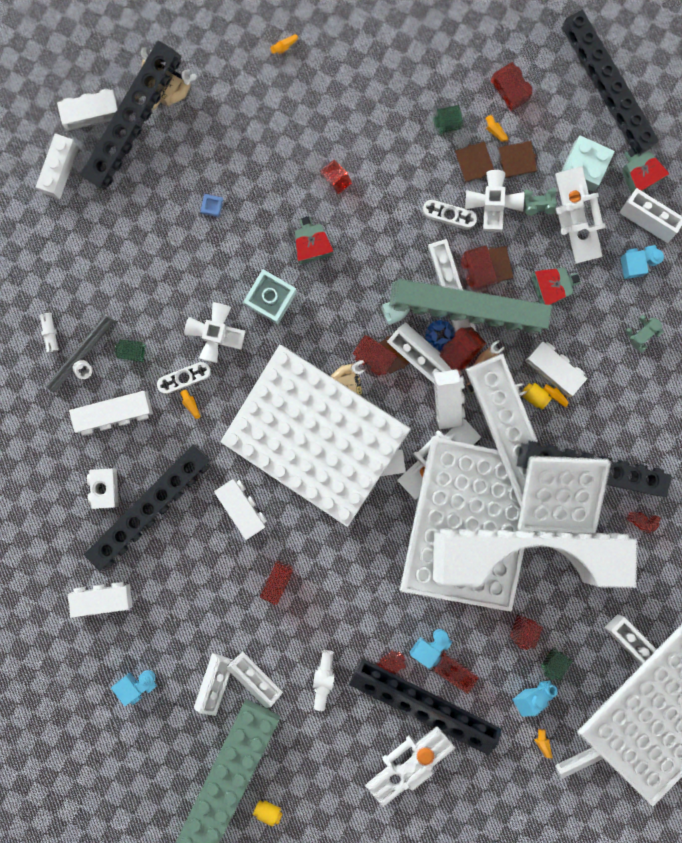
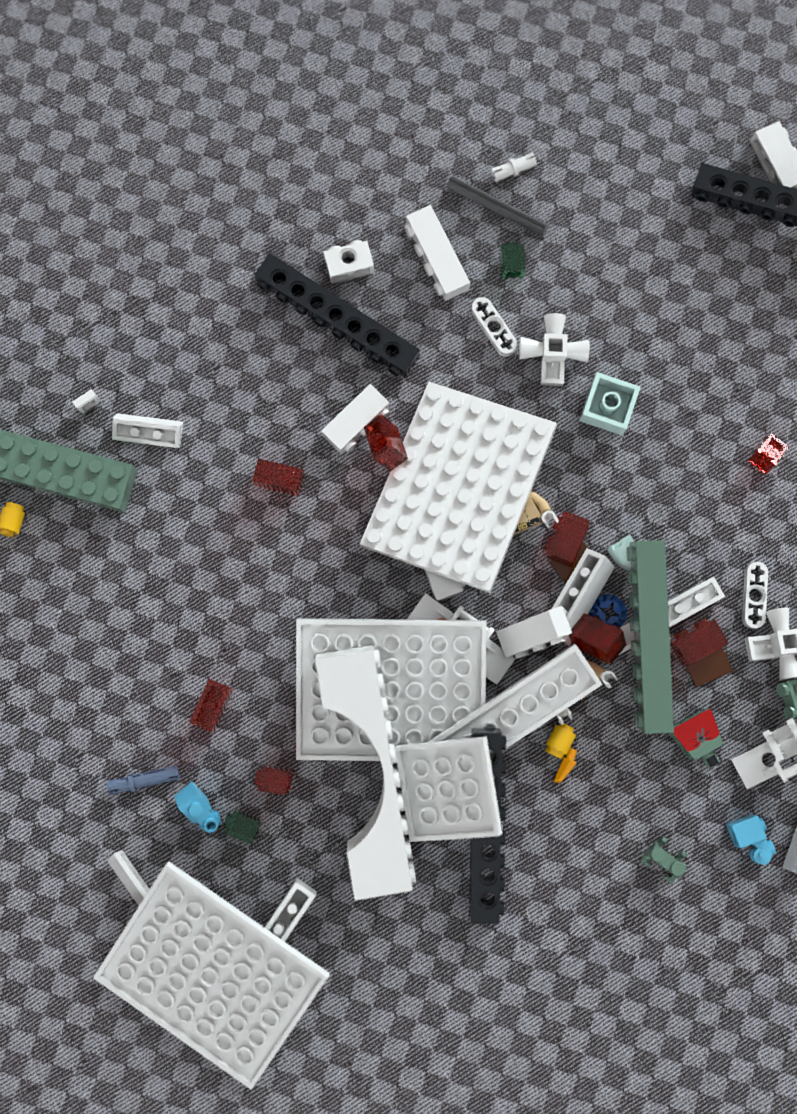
camera: 75 degrees right, 5 degrees down
white brick [36,134,79,199] -> none
white brick [68,582,133,617] -> none
white bush [73,360,92,379] -> none
medium azure brick [111,670,157,706] -> none
light orange bar [180,390,200,419] -> none
medium blue tile [200,194,223,217] -> none
white slope [226,652,283,708] -> none
torso [295,216,334,265] -> none
white pin [313,650,335,711] -> none
black brick [349,658,502,755] -> none
white piece [365,726,455,807] -> none
clear red bracket [376,649,407,674] -> none
medium azure brick [410,629,452,669] -> none
white brick [525,342,587,398] -> none
light orange bar [535,729,553,758] -> none
clear red bracket [626,512,661,533] -> none
none -> white tile [73,389,100,414]
none -> sand blue pin [107,765,181,795]
none -> clear red brick [364,414,408,472]

